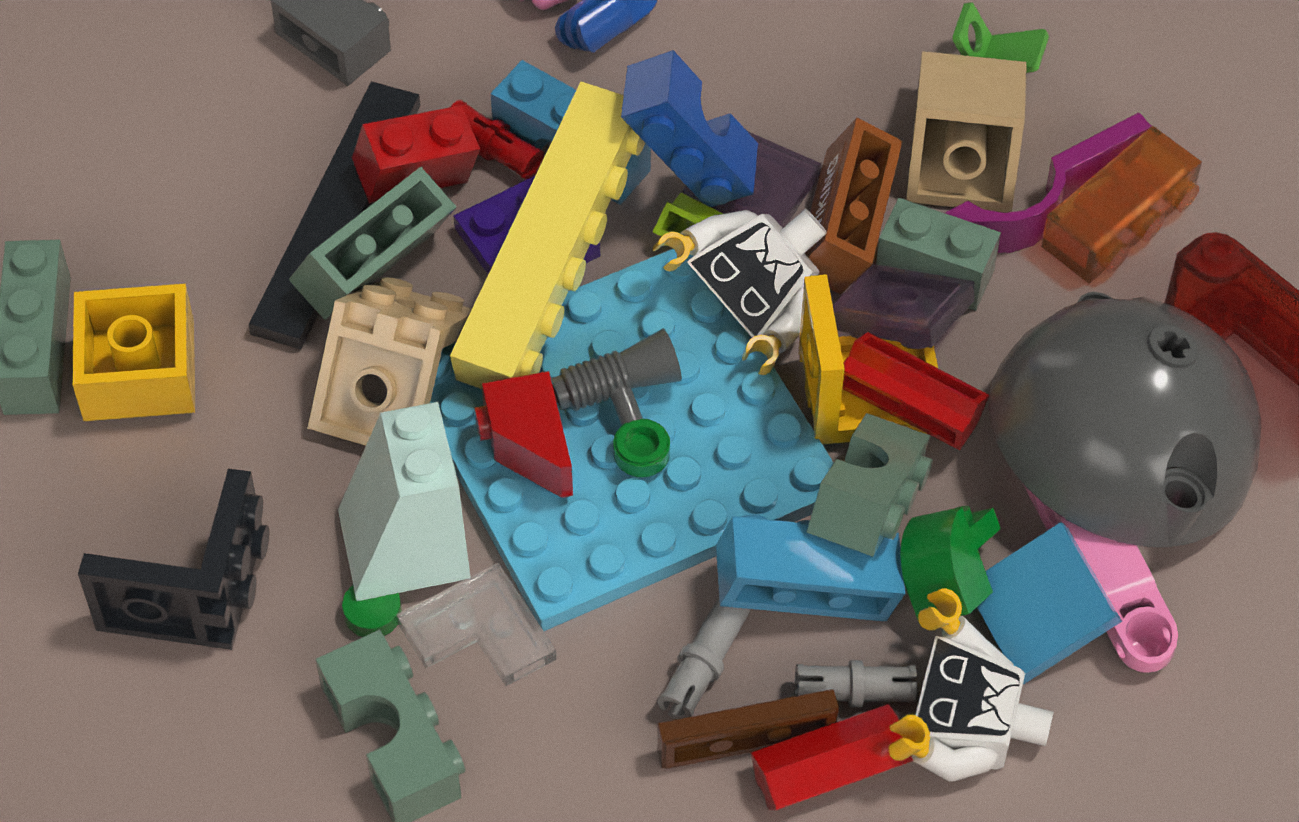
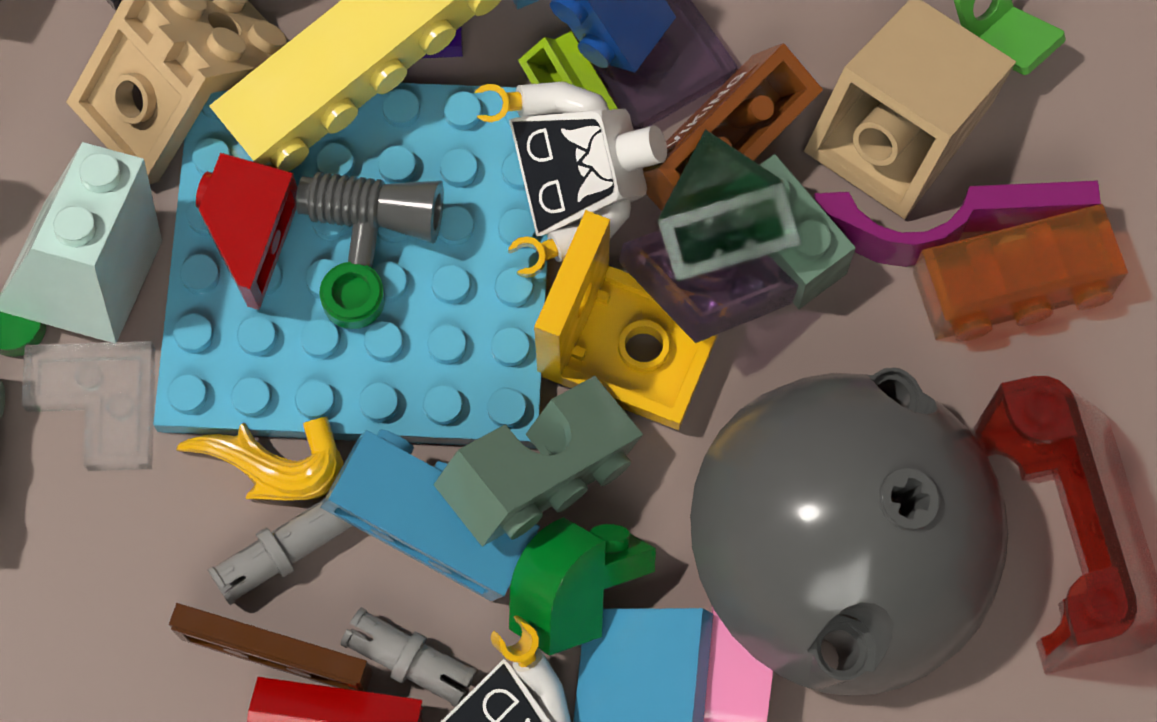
camera: 30 degrees right, 15 degrees up
red piece [842,332,989,451] -> none
none -> yellow piece [176,416,344,501]
none -> clear green slope [657,129,802,282]

